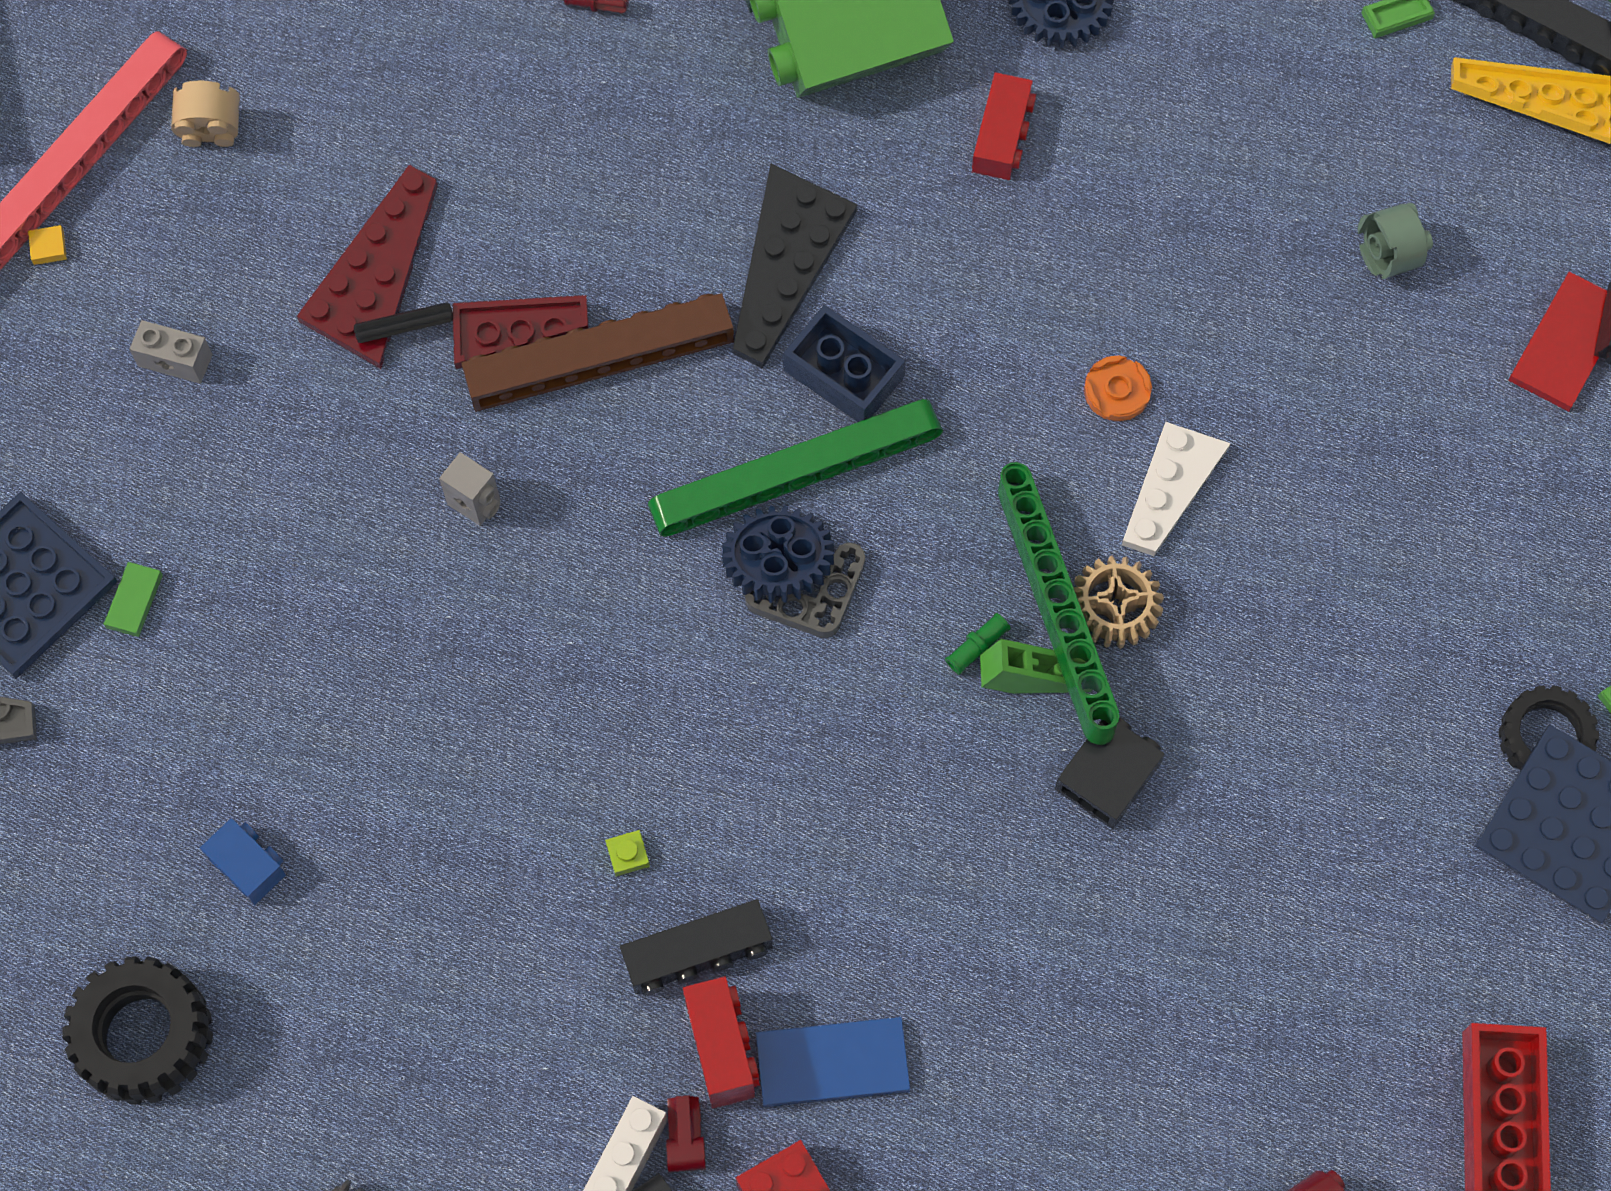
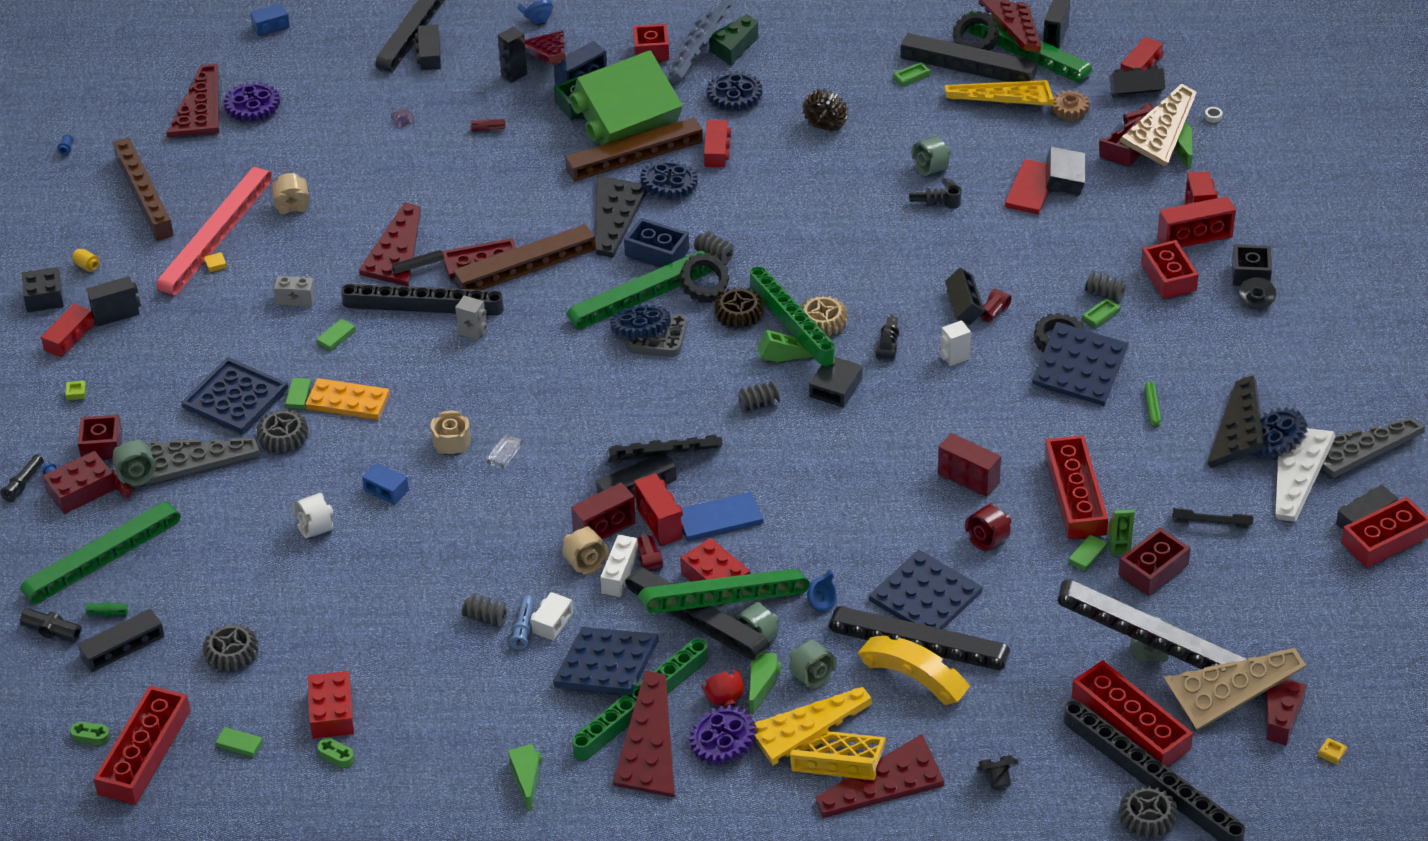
camera: 10 degrees left, 25 degrees down
black tyre [62,956,213,1105] -> none
lime plate [605,830,650,876] -> none
green pin [945,613,1011,675] -> none
orange tile [1084,355,1152,422] -> none
white wing [1122,422,1231,556] -> none
none -> dark grey gear [256,409,309,454]
none -> white brick [293,493,334,538]
none -> light orange plate [306,378,390,420]
none -> bright green tile [317,319,356,351]
none -> black beam [341,284,504,315]
none -> tan brick [431,411,471,454]
none -> clear tile [486,434,522,469]
none -> tan brick [562,527,609,575]
none -> reddish brown brick [565,117,703,182]
none -> brick [571,482,636,540]
none -> black wing [606,435,723,462]
none -> dark blue gear [640,159,698,199]
none -> black tyre [679,253,729,302]
none -> dark grey piece [694,231,734,265]
none -> dark brown gear [714,287,764,330]
none -> dark grey piece [738,381,780,412]
none -> dark brown gear [802,88,849,132]
none -> black piece [876,315,900,360]
none -> black piece [909,178,962,209]
none -> dark red brick [938,433,1001,497]
none -> white brick [940,320,971,366]
none -> black brick [945,268,985,325]
none -> dark red piece [980,288,1012,322]

